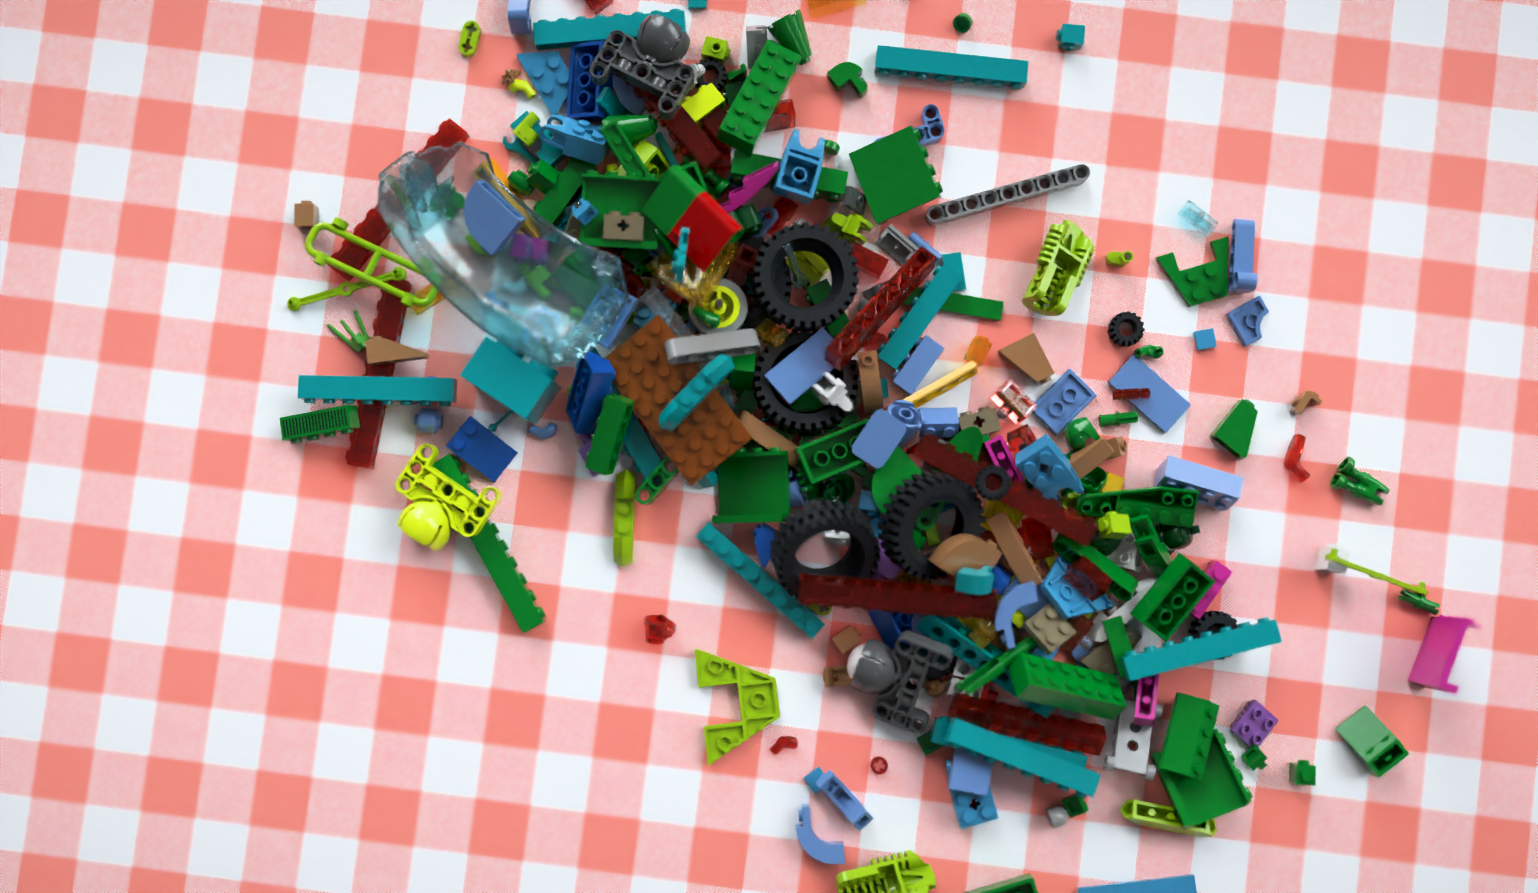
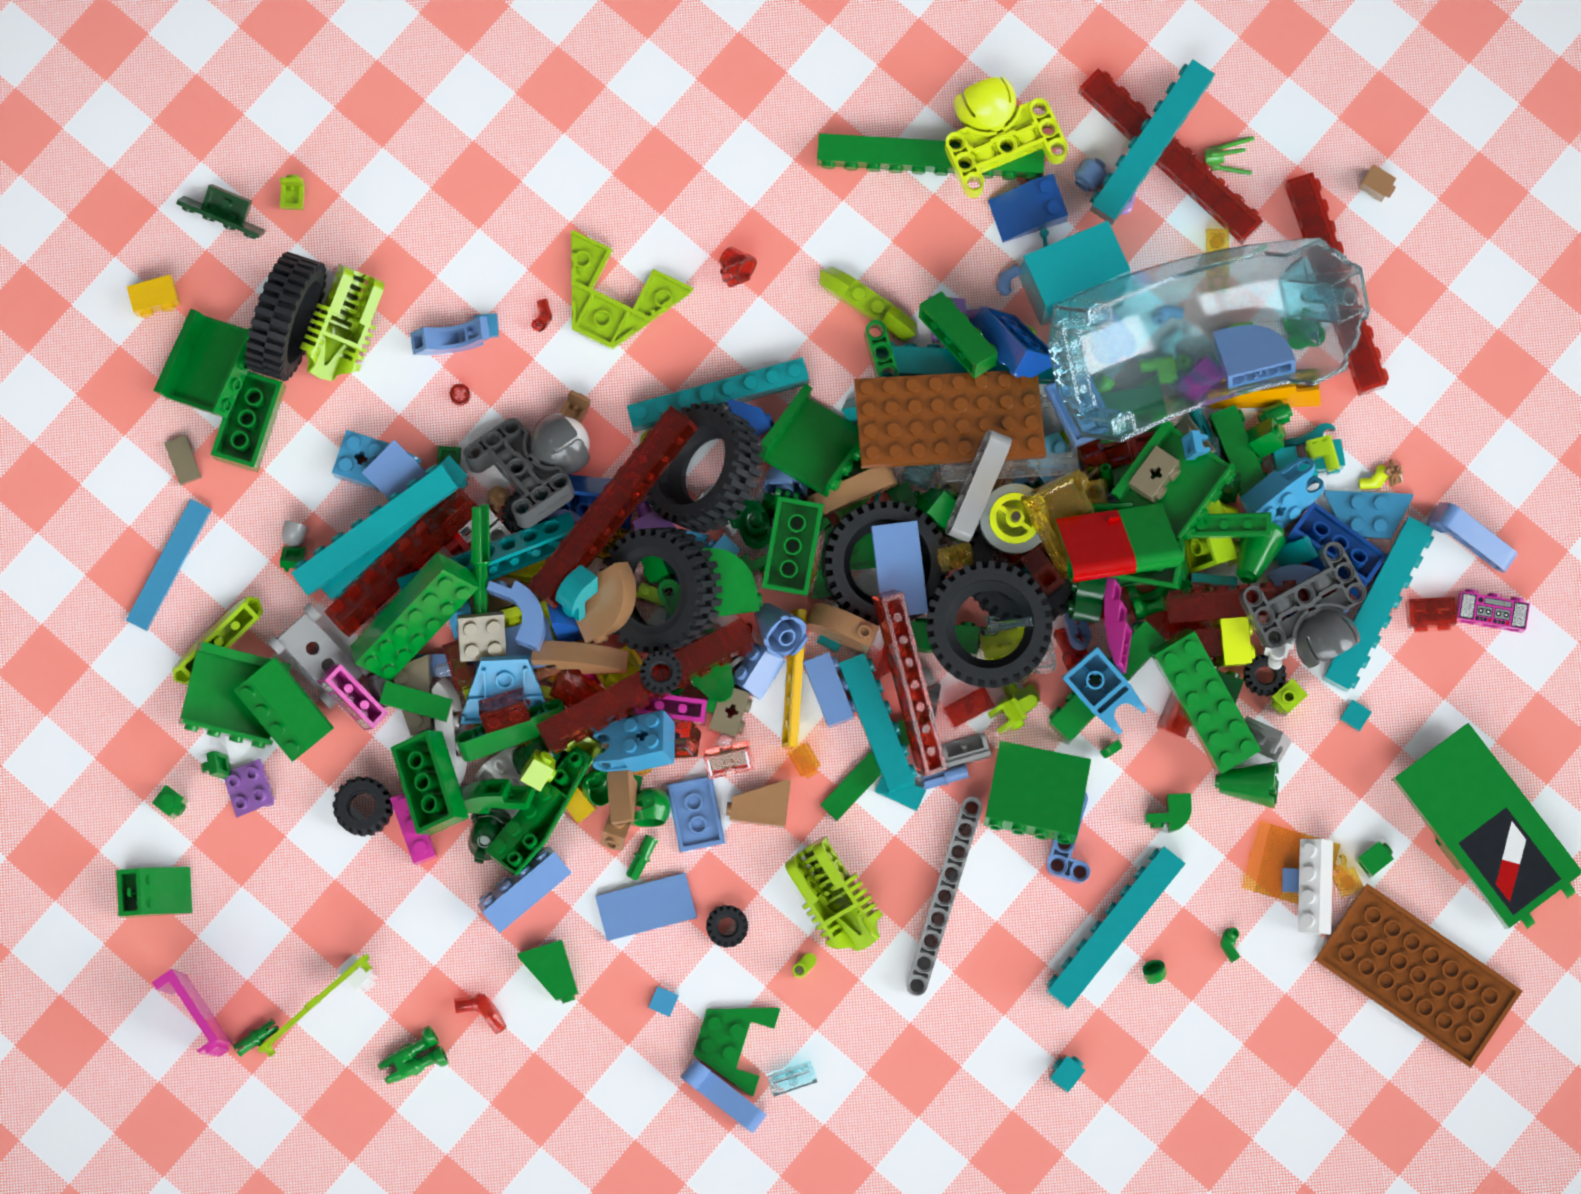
camera: 125 degrees right, 5 degrees down
green brick [279,405,360,444] -> none
lime piece [287,266,407,311] -> none
lime bar [304,217,441,308] -> none
medium nougat slope [365,336,429,366] -> none
lime beam [458,20,481,58] -> none
teal brick [658,354,734,431] -> none
teal wing [671,227,689,282] -> none
green arm [692,306,721,328] -> none
green tile [727,63,747,84] -> none
medium blue arch [795,804,845,864] -> none
white hinge [812,372,853,412] -> none
medium nougat brick [831,625,862,655] -> none
dark grey plate [843,186,866,215] -> none
medium blue piece [852,408,906,469] -> none
clear yellow bracket [969,618,996,649] -> none
clear red axle [1112,388,1150,400] -> none
teal brick [1120,616,1282,681] -> none
green arm [1134,345,1164,359] -> none
medium blue tile [1225,295,1269,347] -> none
medium nougat bracket [1289,390,1323,415] -> none

